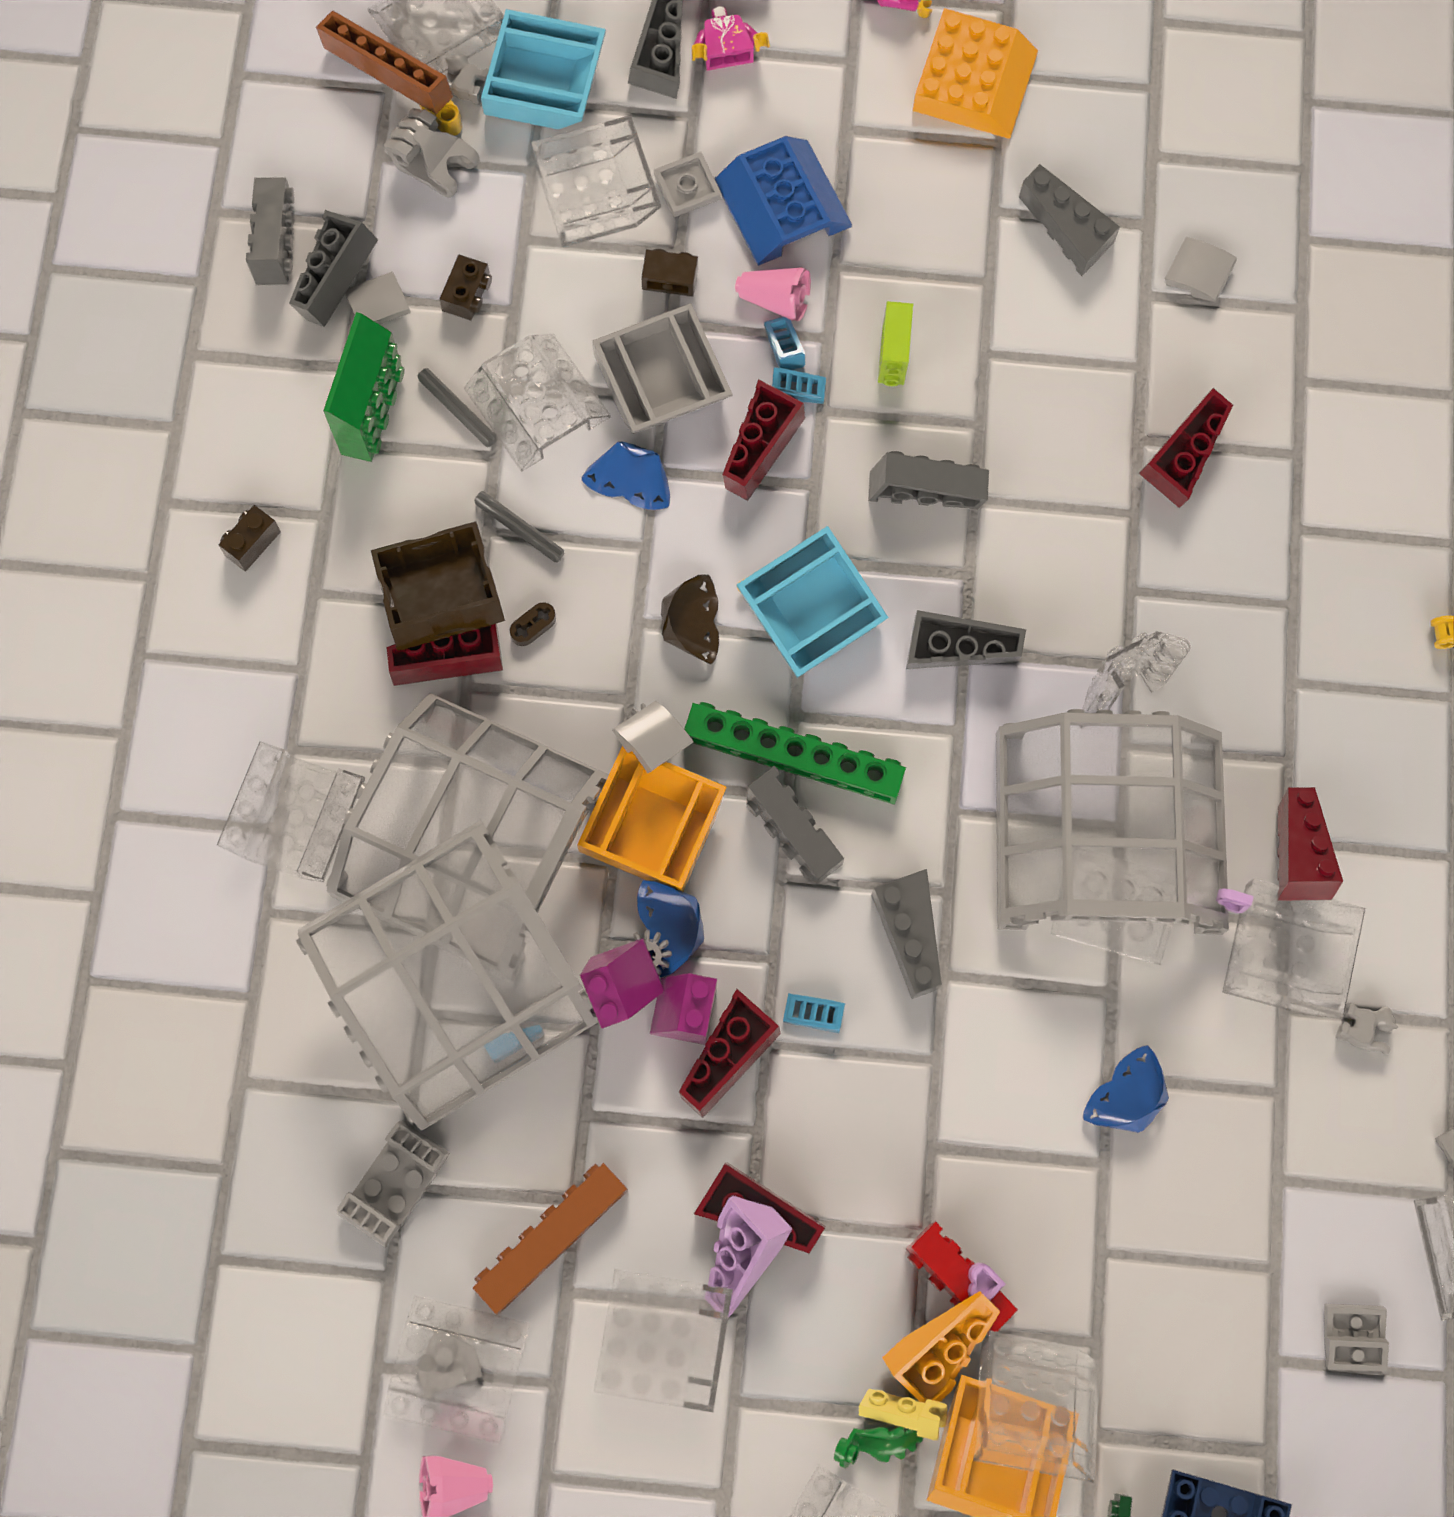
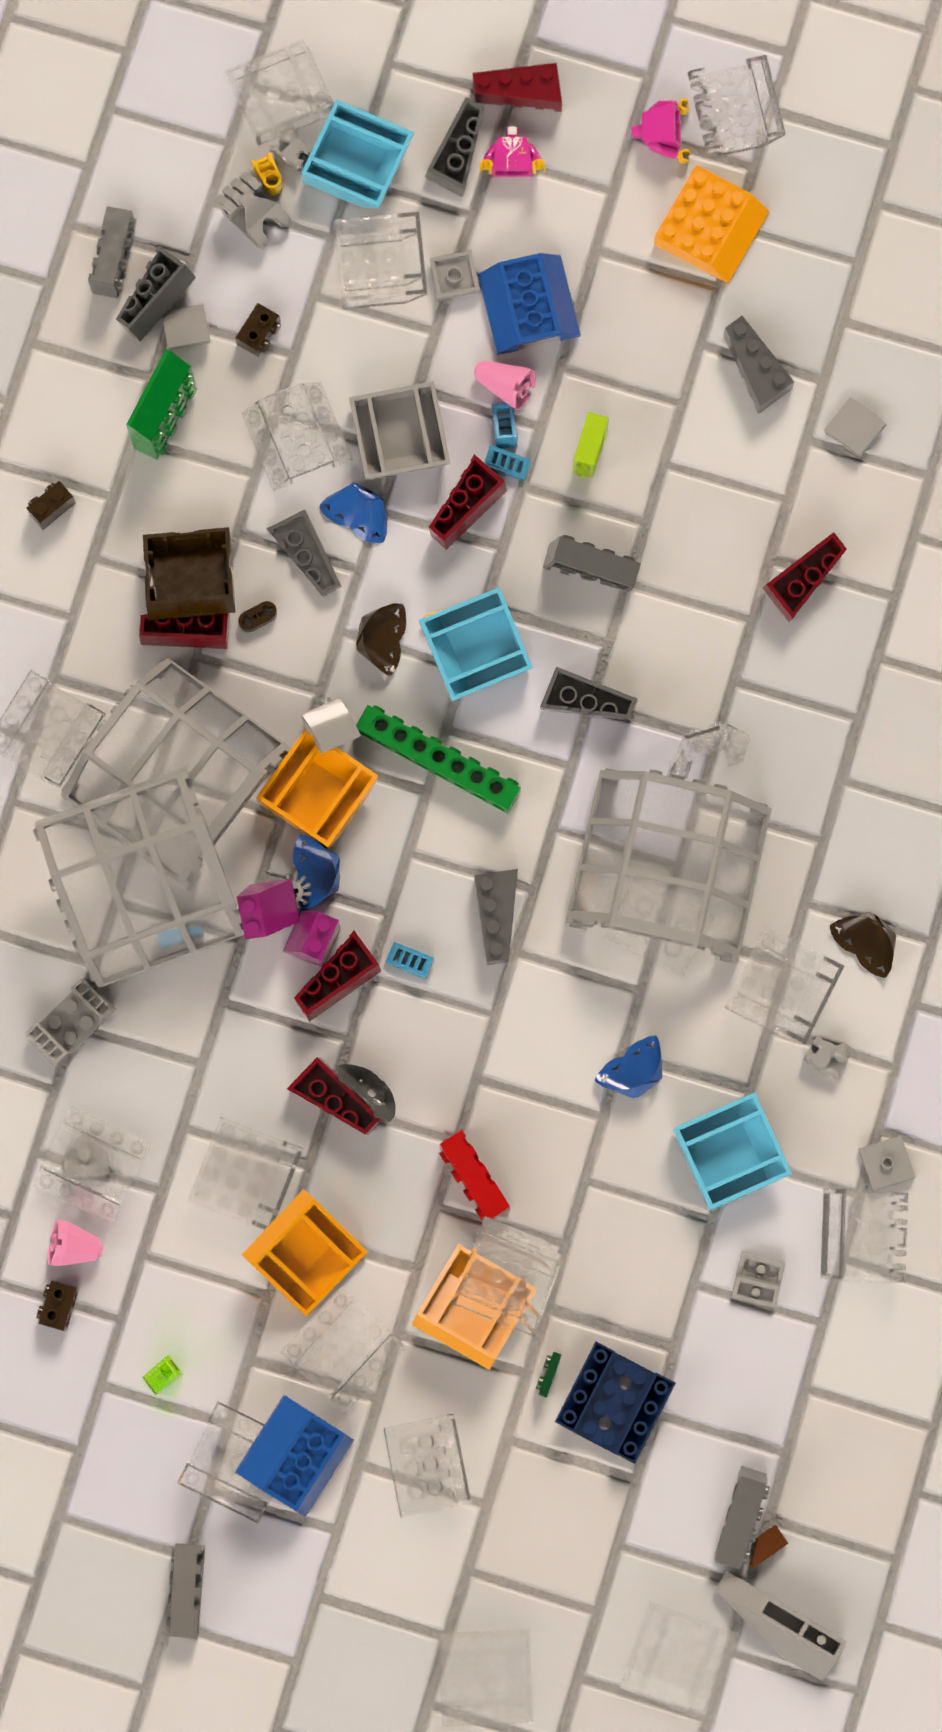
camera: 15 degrees right, 5 degrees up
dark orange brick [316,10,453,114] -> none
dark grey axle [417,368,497,447] -> none
dark orange brick [472,1163,629,1315] -> none
dark grey axle [474,491,565,563] -> none
dark brown brick [641,249,698,297] -> none
lavender wedge [706,1196,792,1320] -> none
dark grey wedge [746,766,845,885] -> none
green plant [834,1427,923,1468] -> none
light yellow plate [859,1389,947,1440] -> none
light orange wedge [882,1291,1000,1403] -> none
lavender tile [968,1262,1005,1300] -> none
lavender tile [1216,888,1254,913] -> none
dark red wedge [1277,787,1343,901] -> none
none -> light orange slope [241,1189,368,1317]
none -> dark grey wing [266,509,342,596]
none -> dark grey piece [337,1064,396,1122]
none -> medium azure slope [672,1092,792,1212]
none -> dark brown piece [830,912,897,978]

